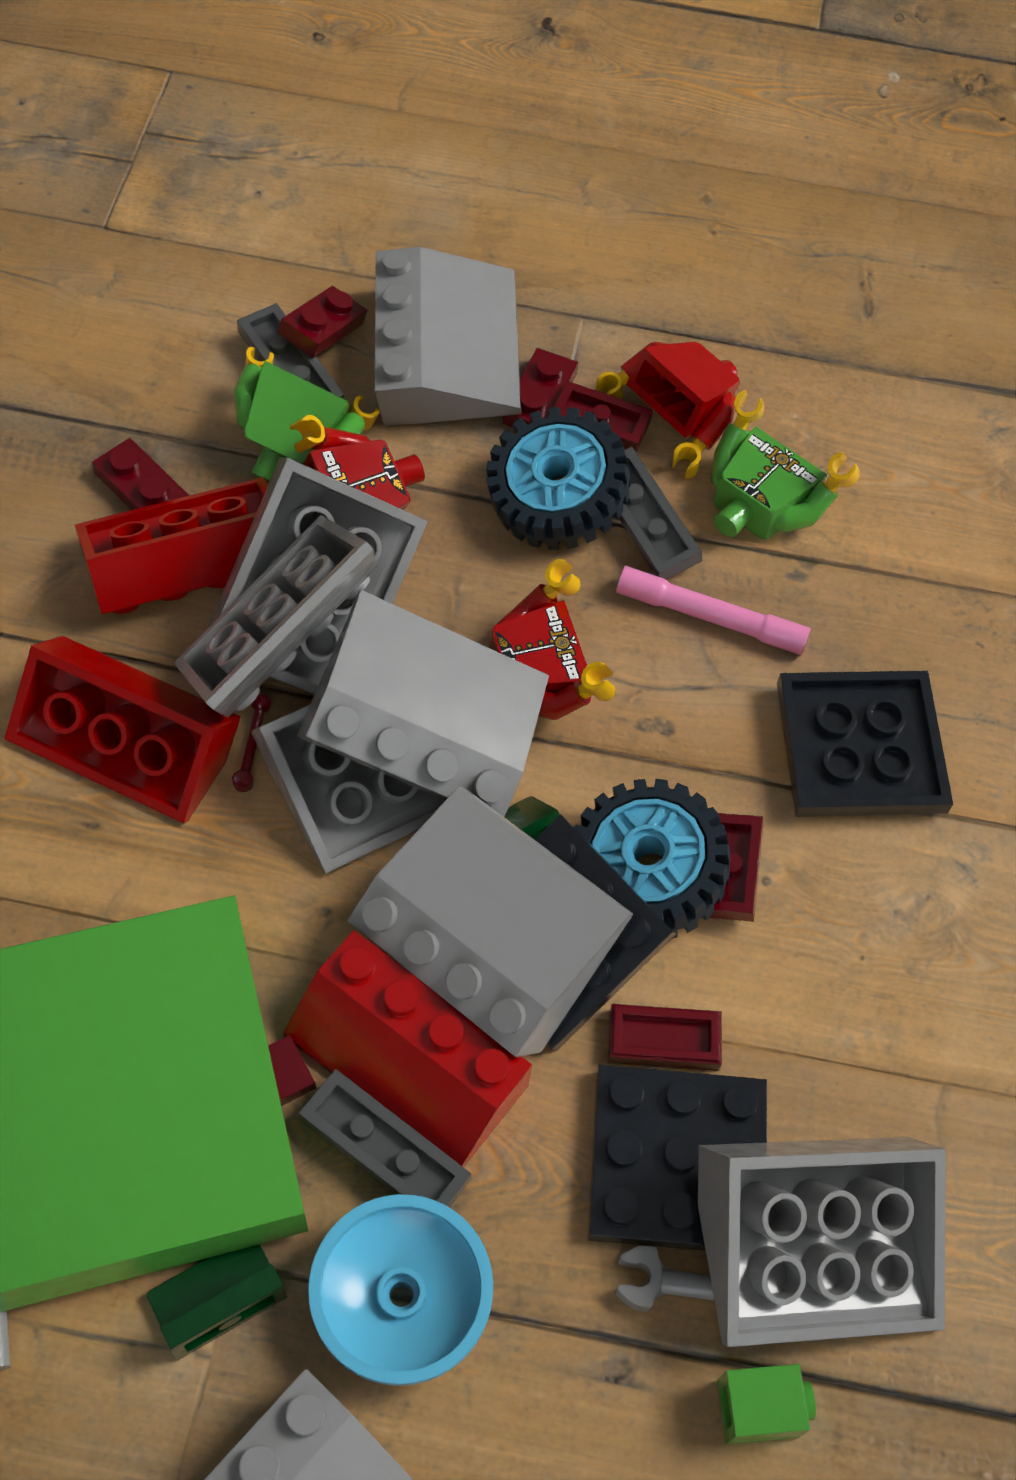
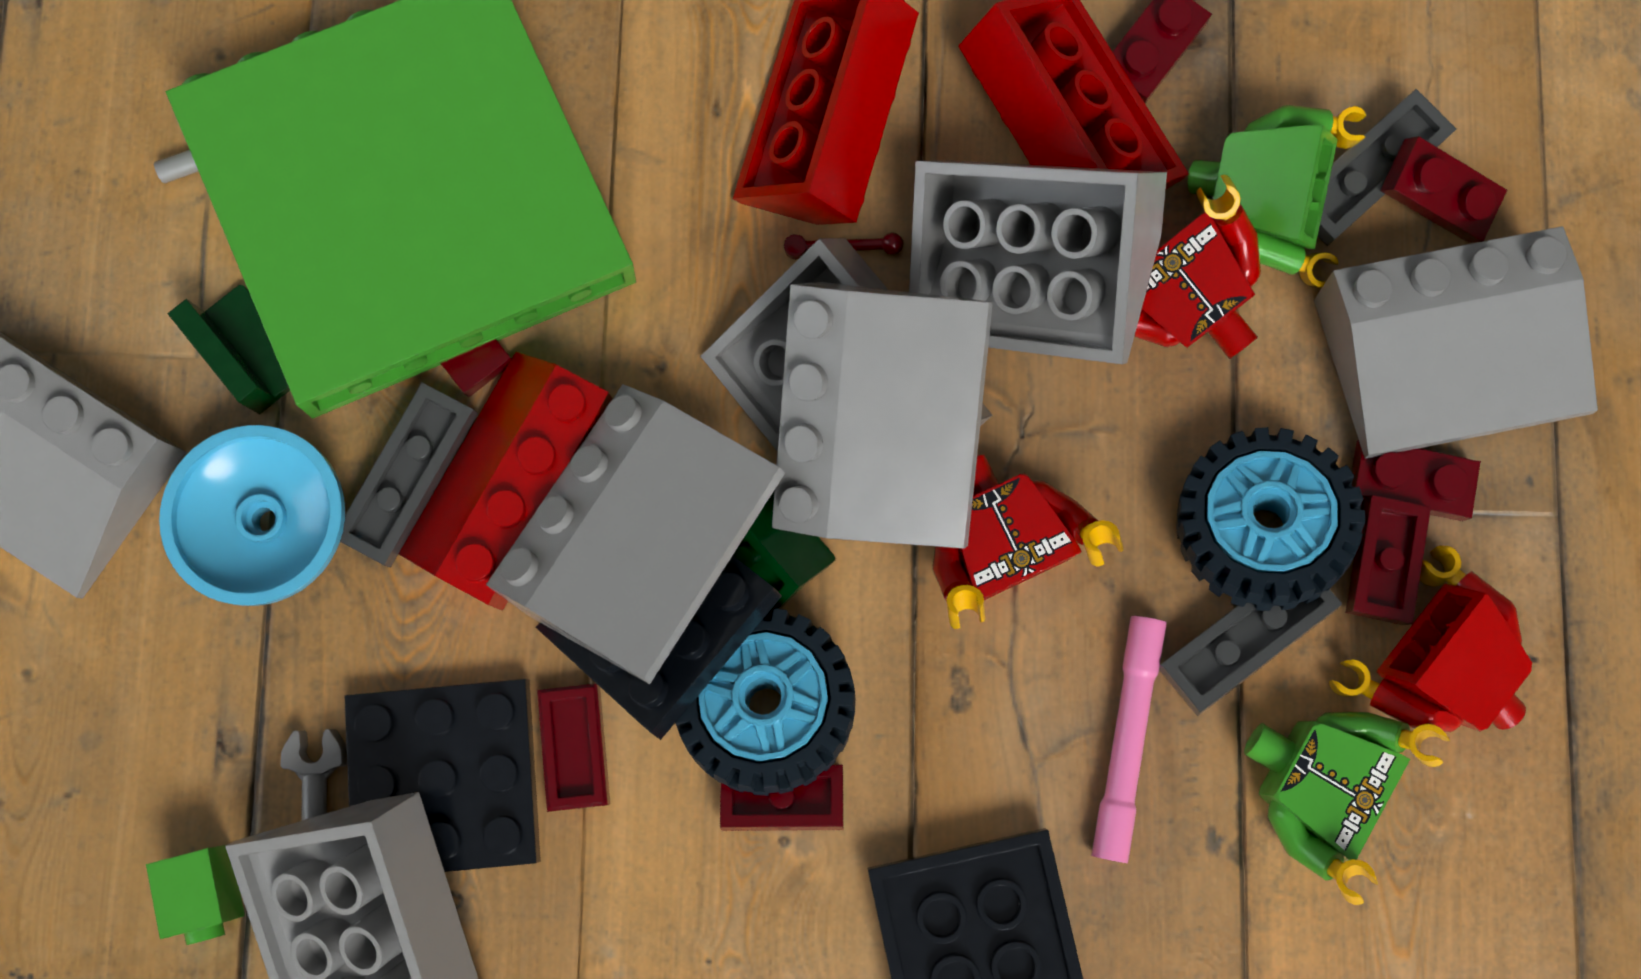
camera: 85 degrees right, 20 degrees up
light grey slope [174,515,377,717] -> none

